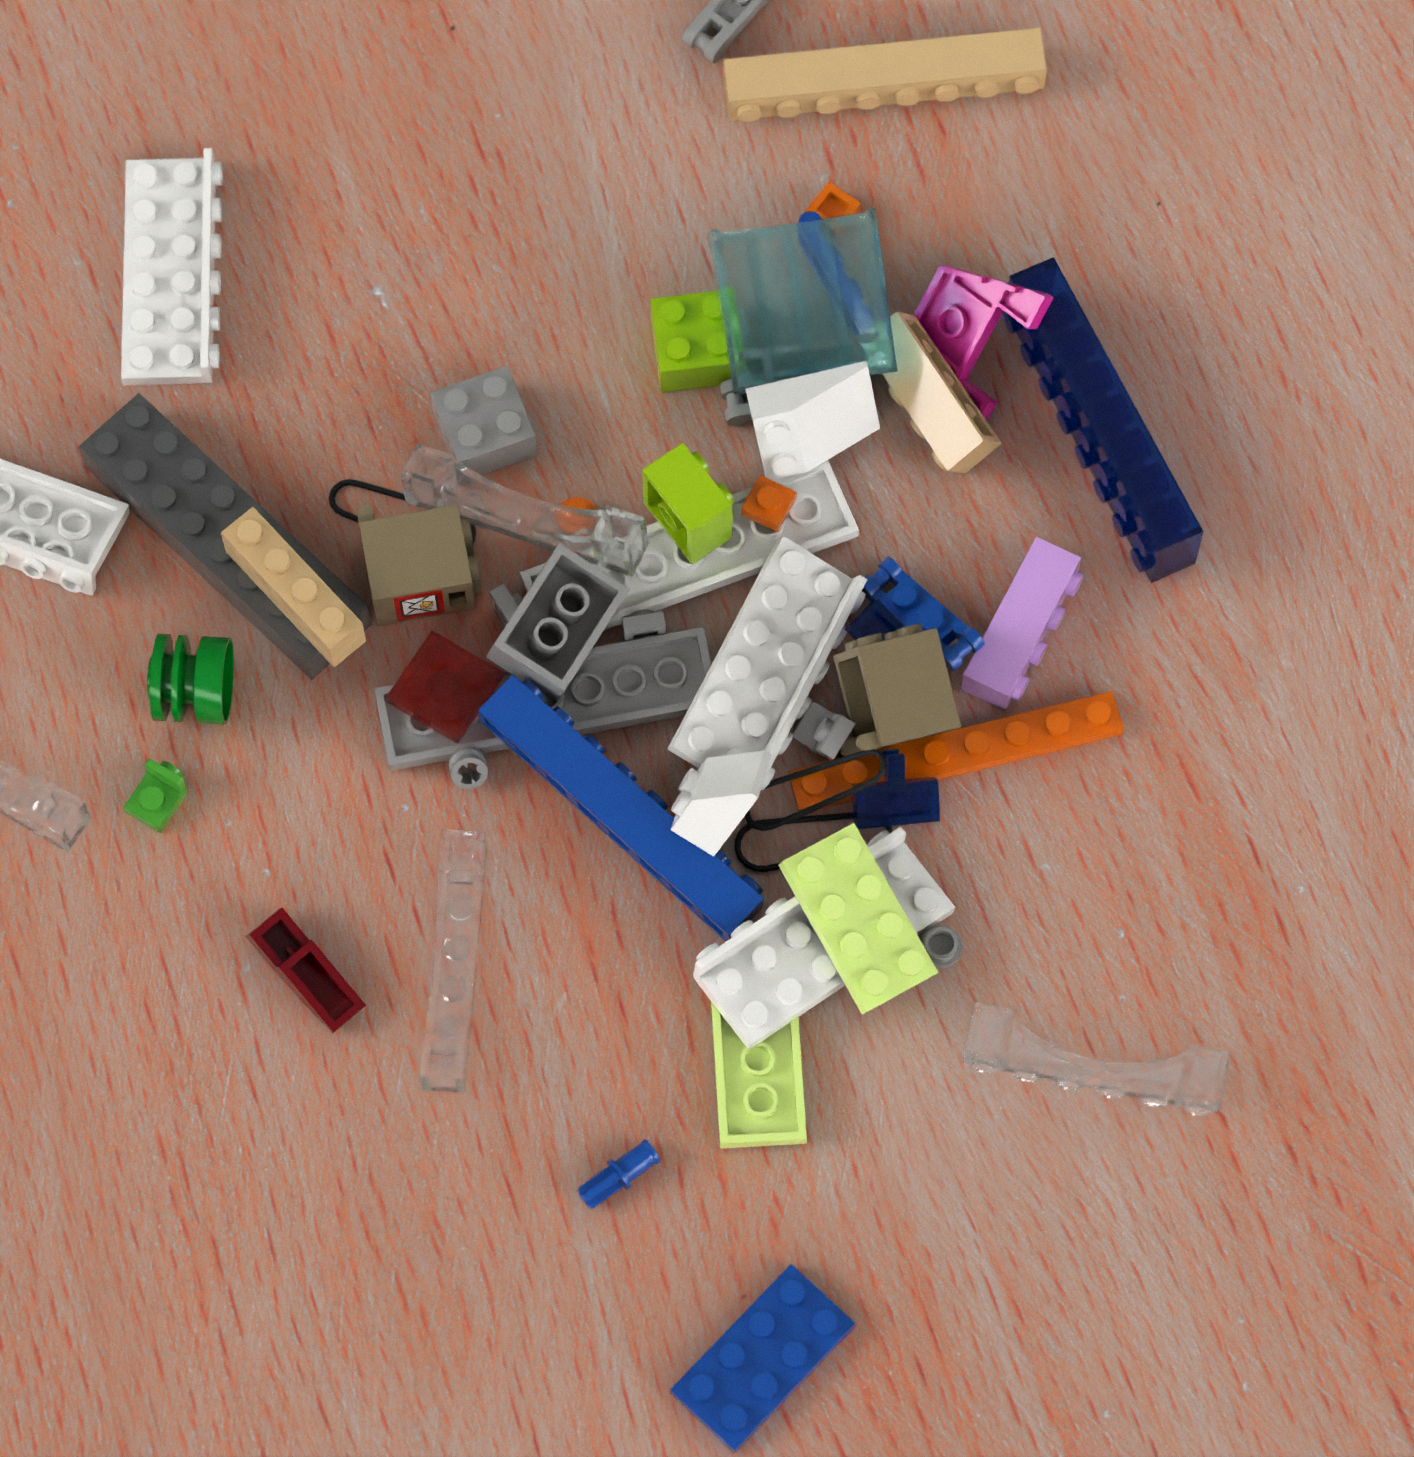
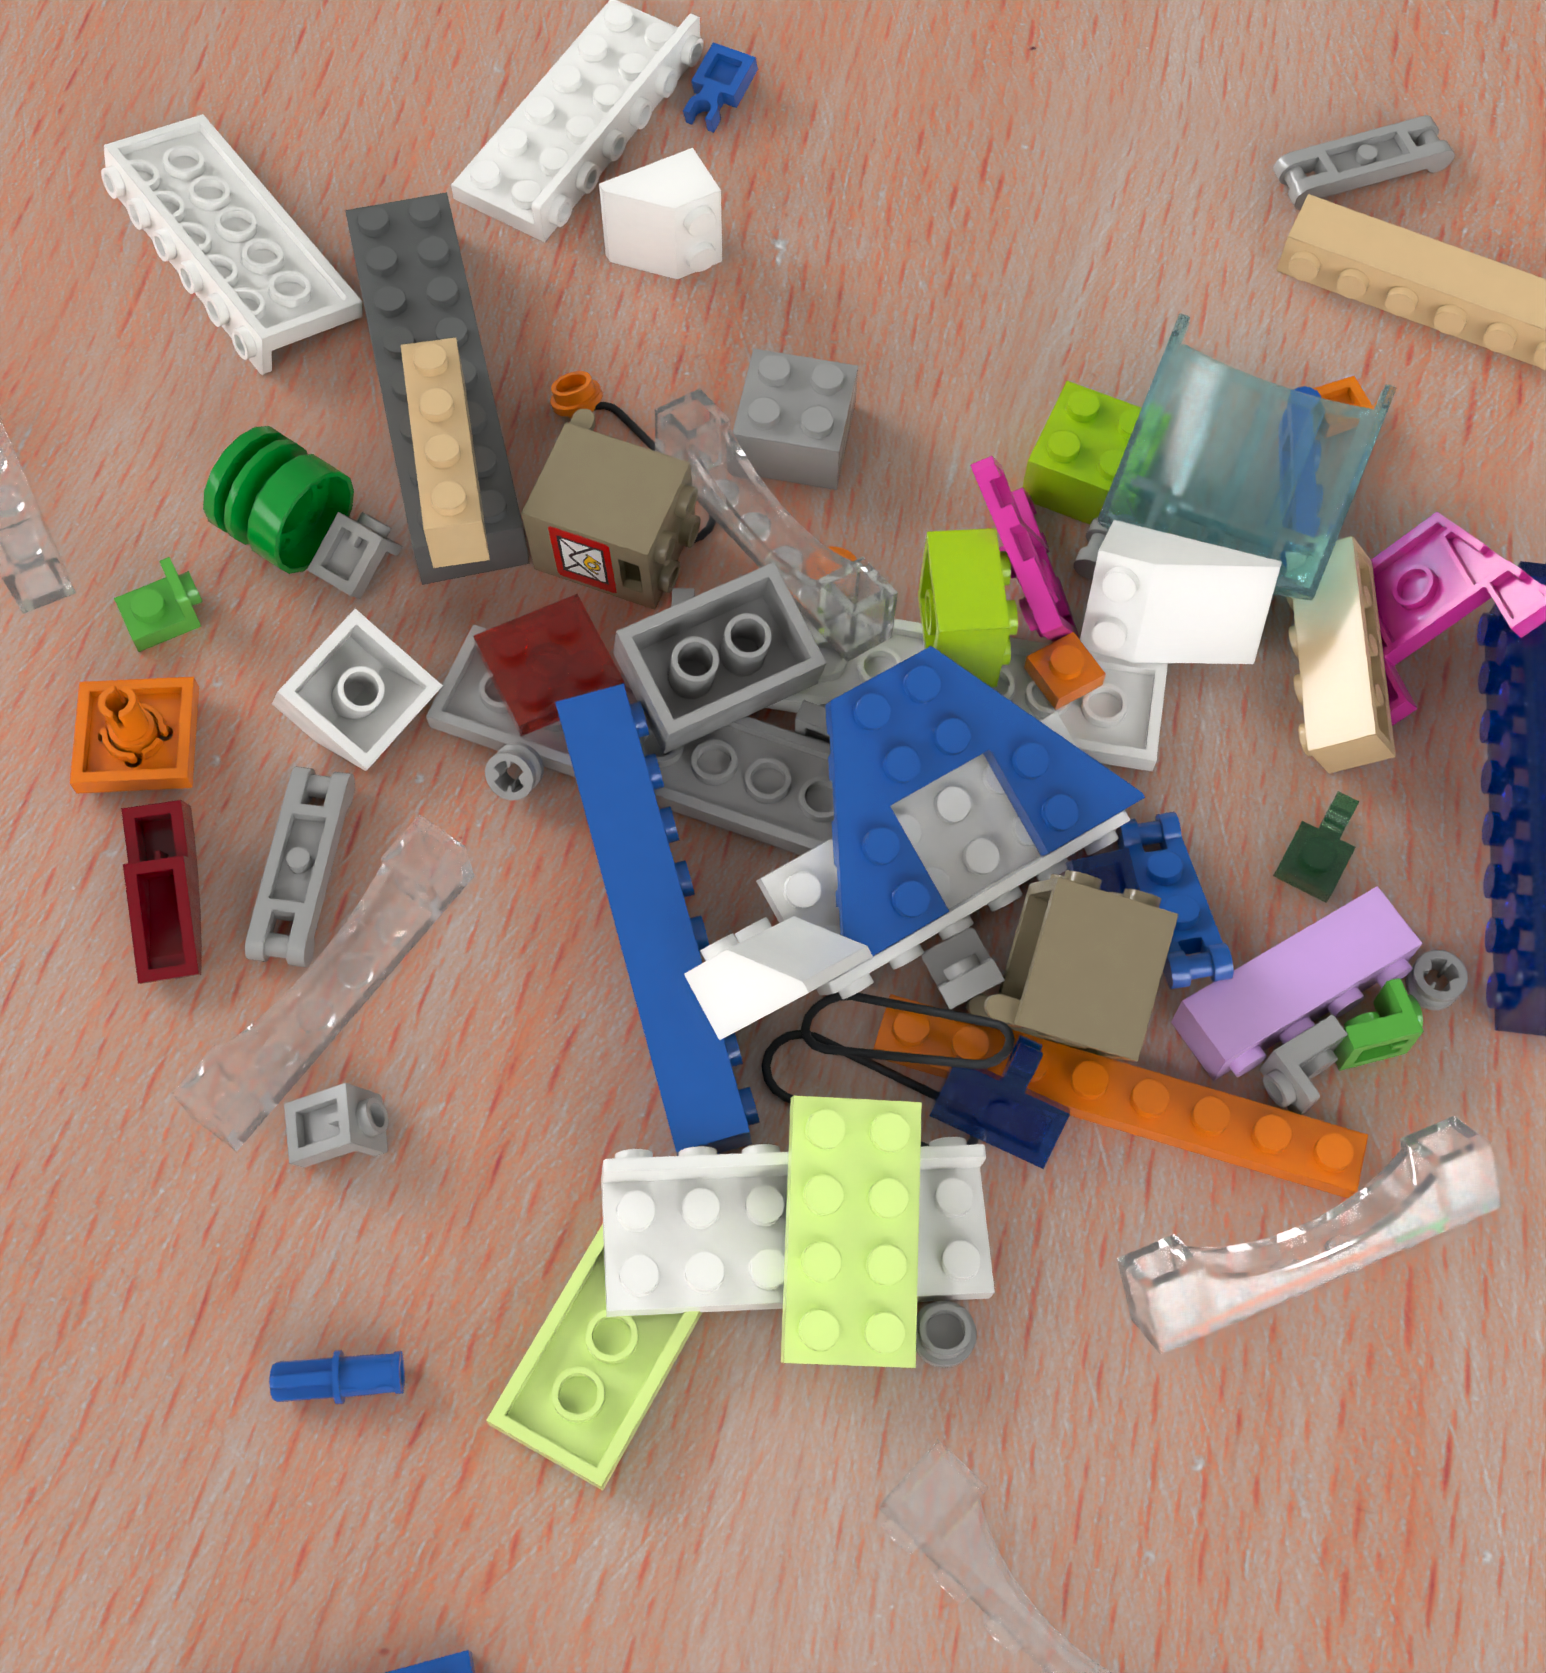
camera: 30 degrees right, 5 degrees down
none -> orange plate [70,676,199,794]
none -> light grey plate [245,766,355,968]
none -> white slope [272,609,443,771]
none -> light grey bracket [284,1083,388,1168]
none -> light grey bracket [307,512,403,599]
none -> orange plate [550,371,603,419]
none -> white slope [599,148,722,279]
none -> blue plate [683,42,758,133]
none -> blue wing [825,646,1145,956]
none -> dark pink wing [970,456,1080,642]
none -> clear arch [1117,1116,1501,1355]
none -> light grey bracket [1259,1014,1348,1115]
none -> clear green plate [1273,791,1359,903]
none -> bright green bracket [1333,978,1424,1071]
none -> light grey bush [1405,950,1468,1010]

